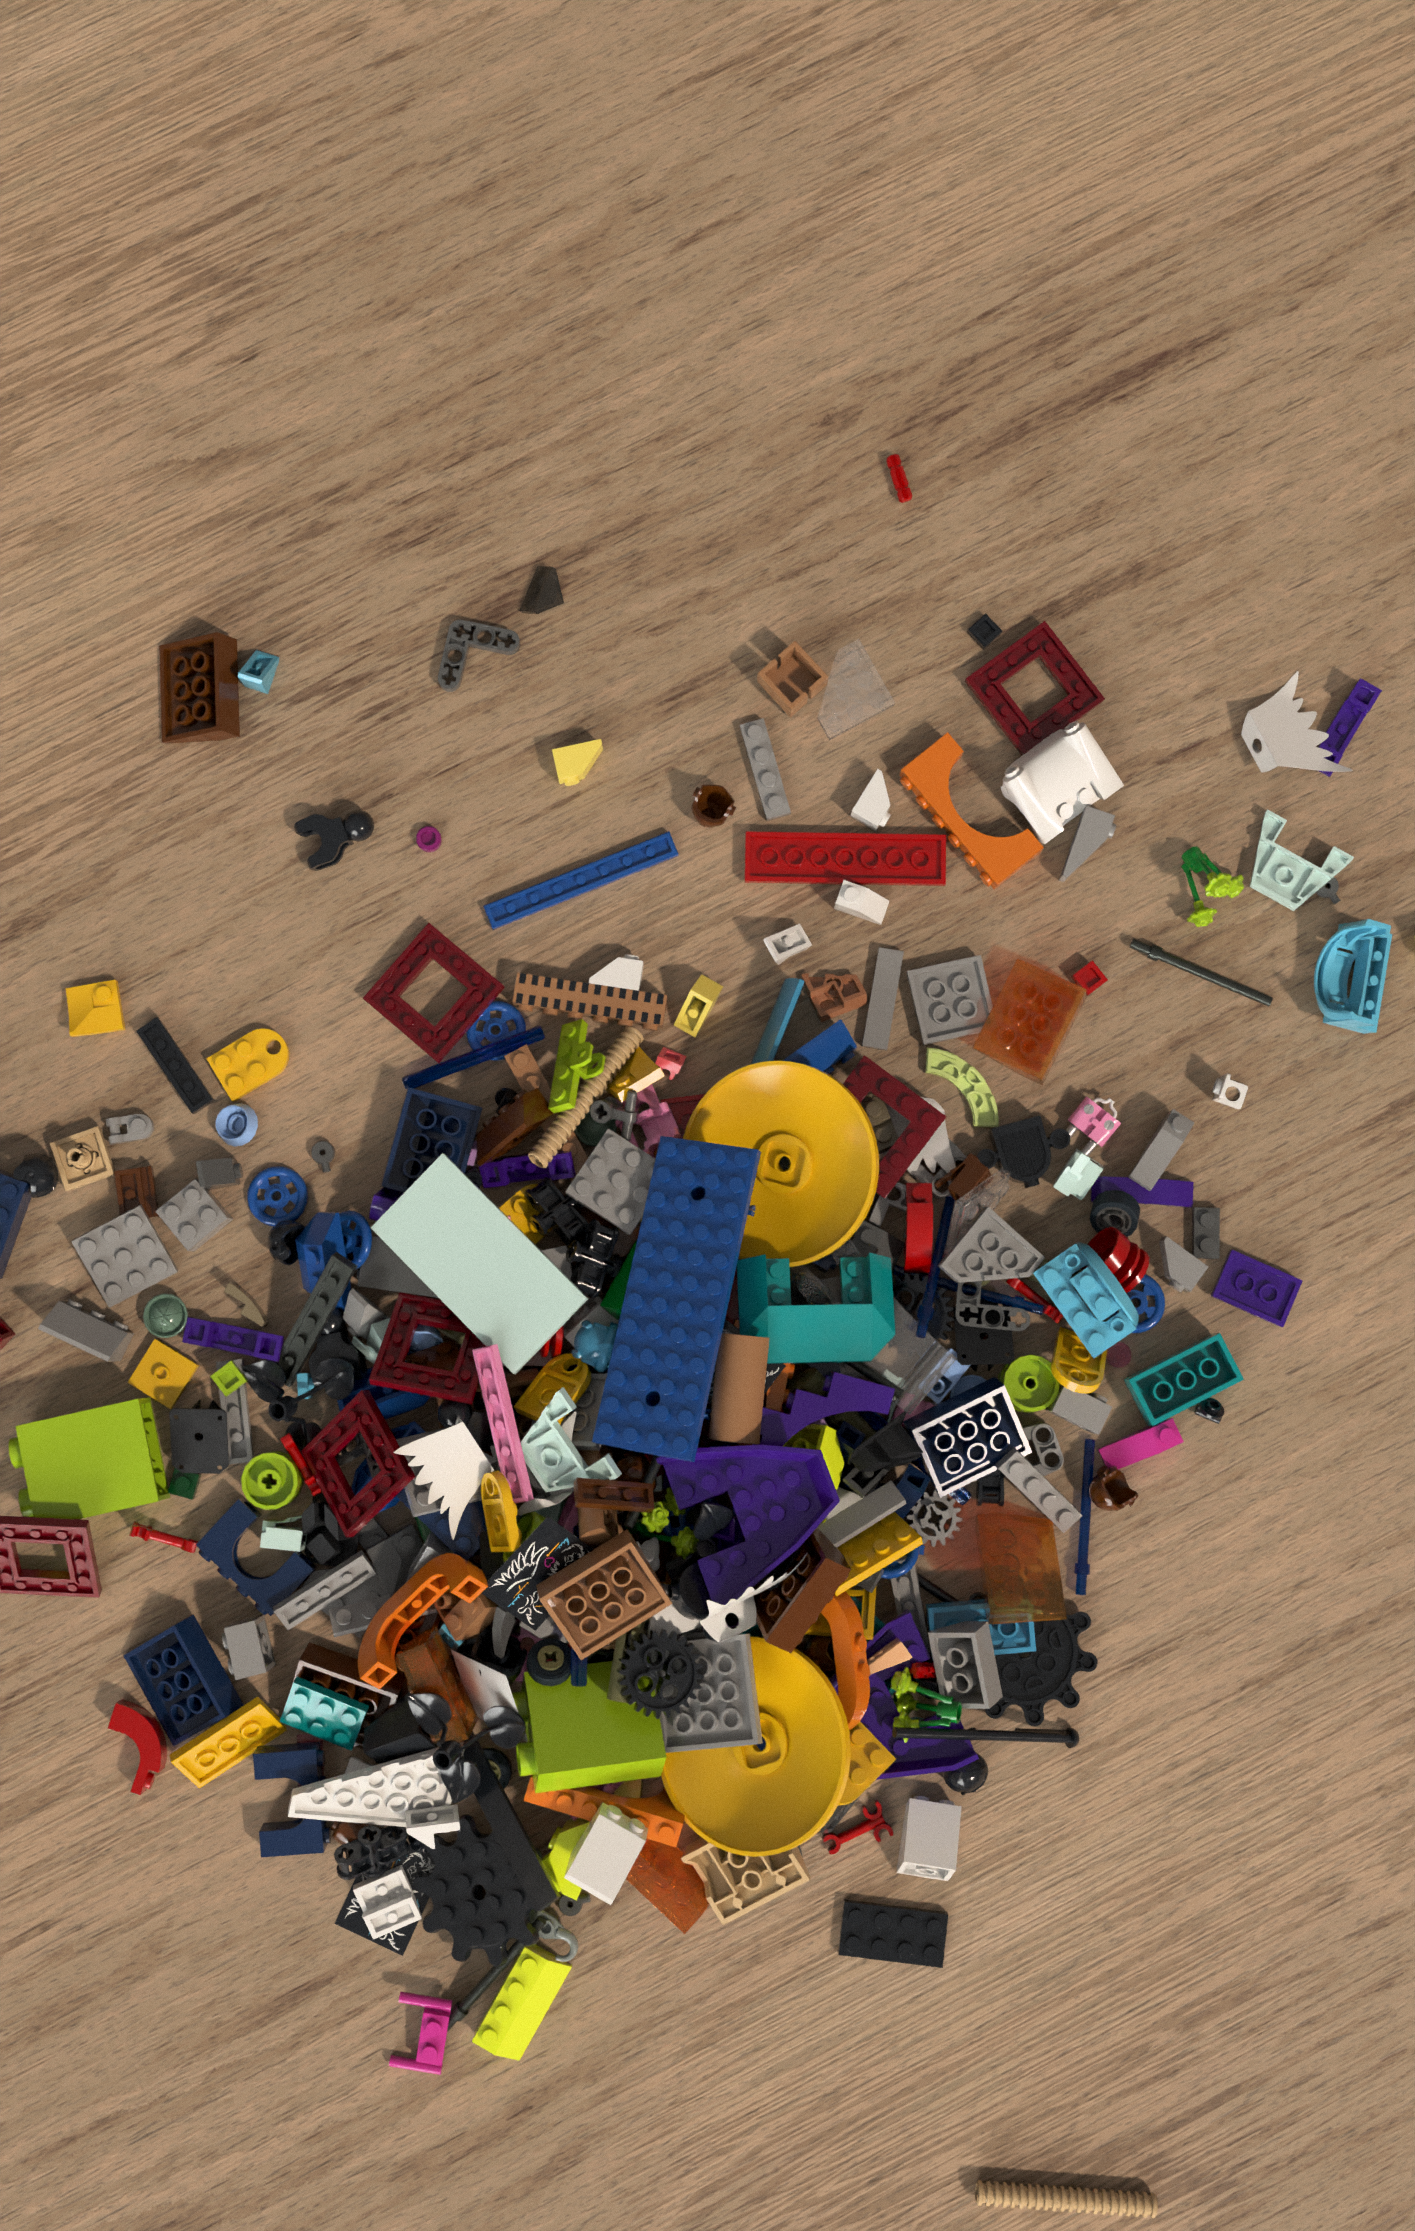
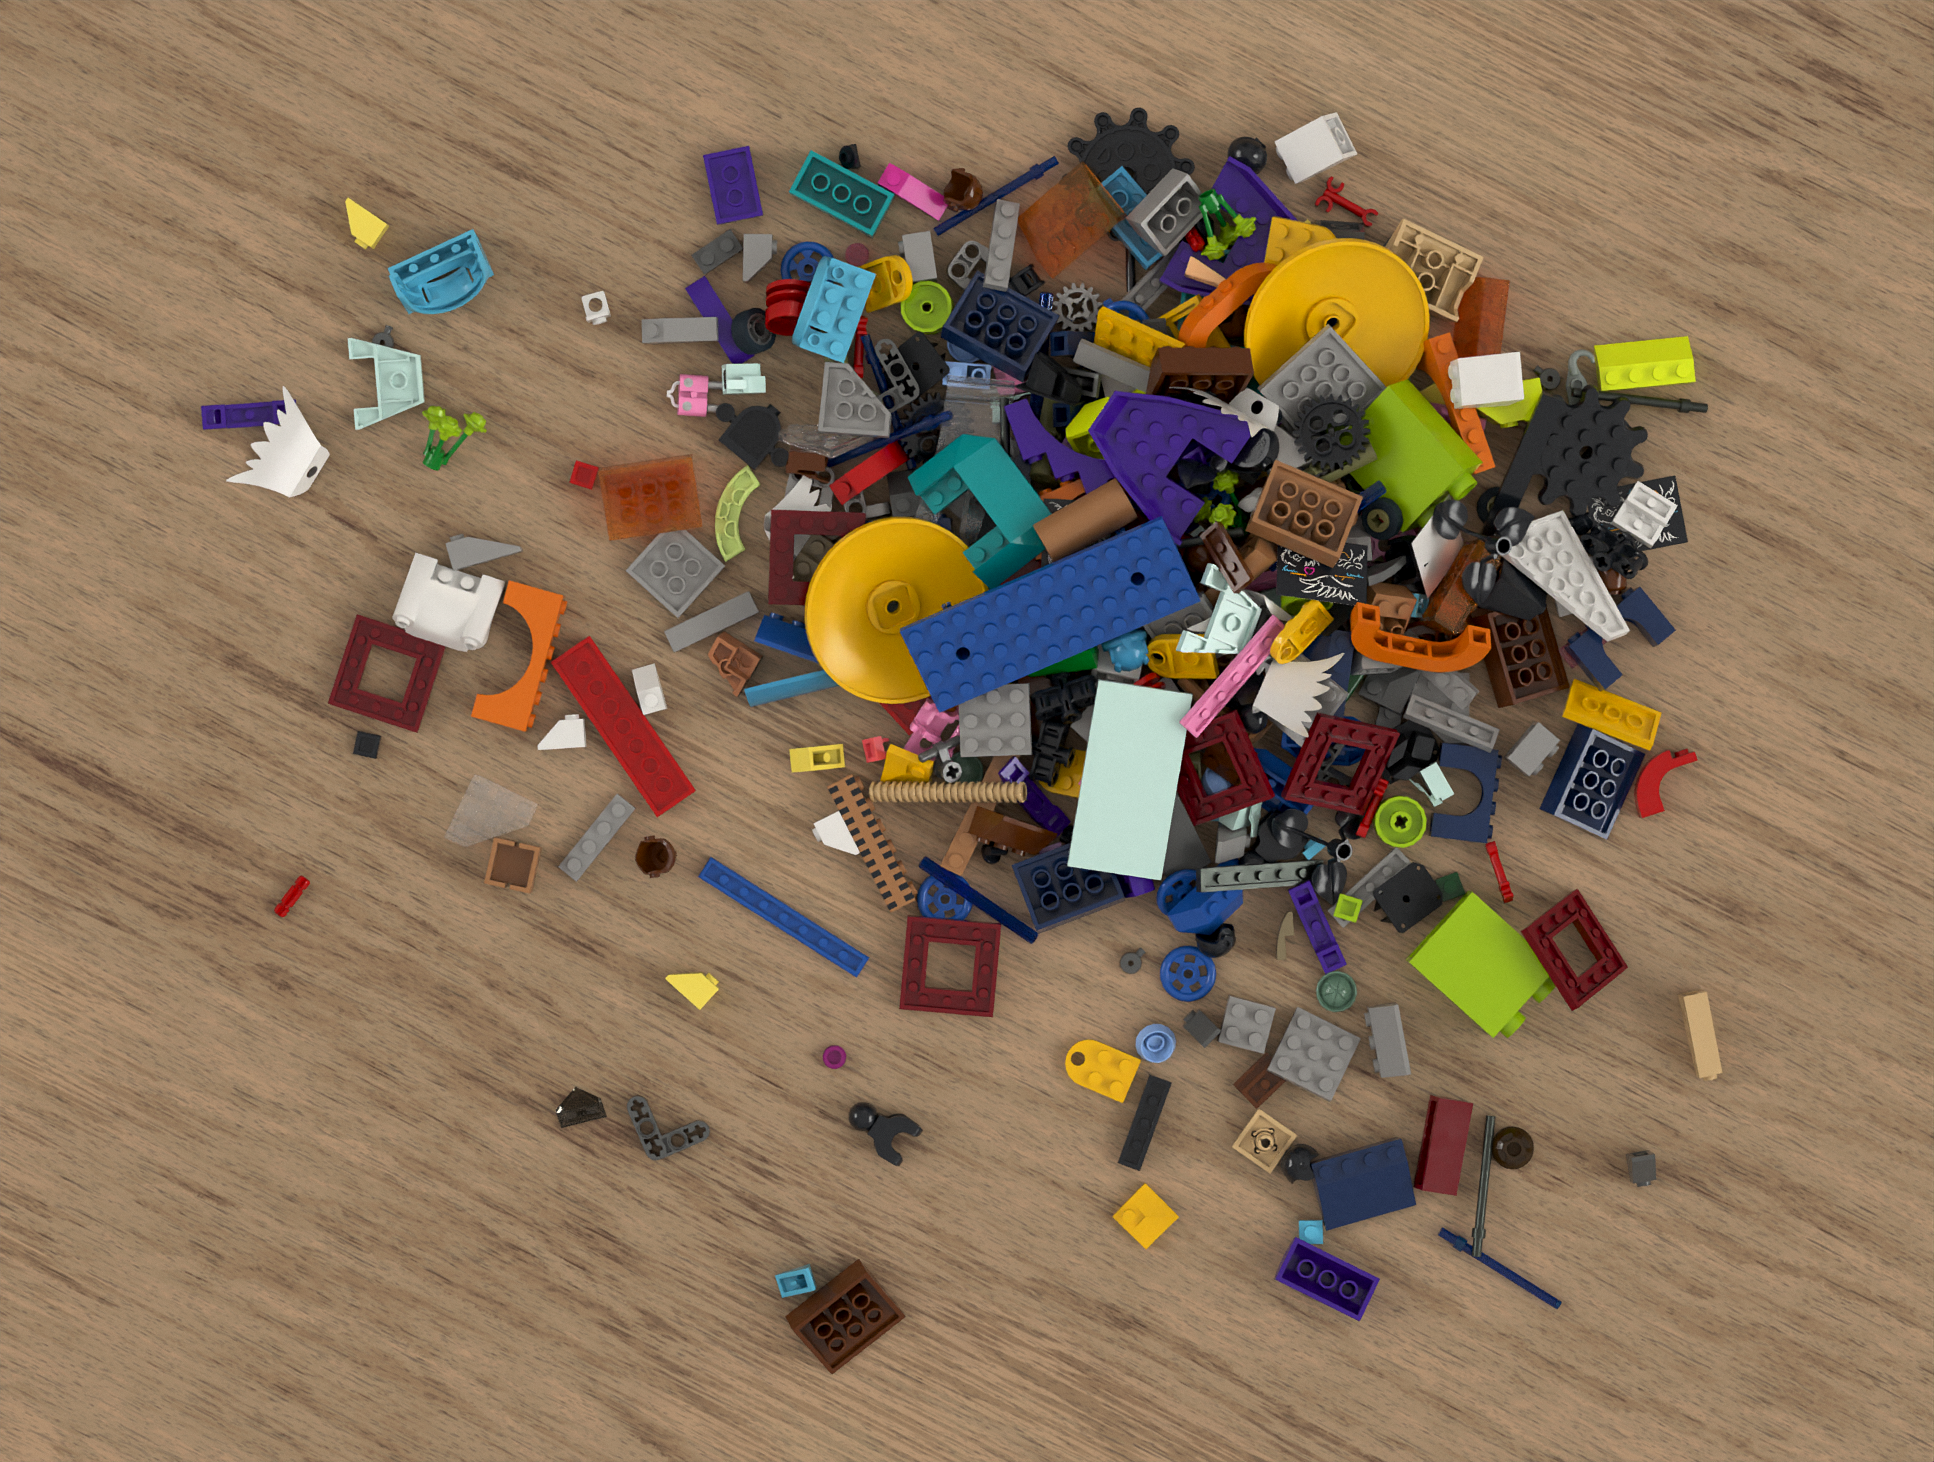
camera: 125 degrees left, 5 degrees up
light grey plate [106,1114,154,1145] -> none
yellow plate [127,1339,199,1409] -> none
teal plate [279,1676,369,1751] -> none
dark pink plate [389,1991,453,2075] -> none
white slope [405,1804,460,1849] -> none
lime plate [548,1019,606,1114] -> none
white slope [763,924,812,965] -> none
black plate [838,1899,948,1968] -> none
black bar [892,1727,1080,1748] -> none
pearl dark grey bar [1129,938,1273,1007] -> none

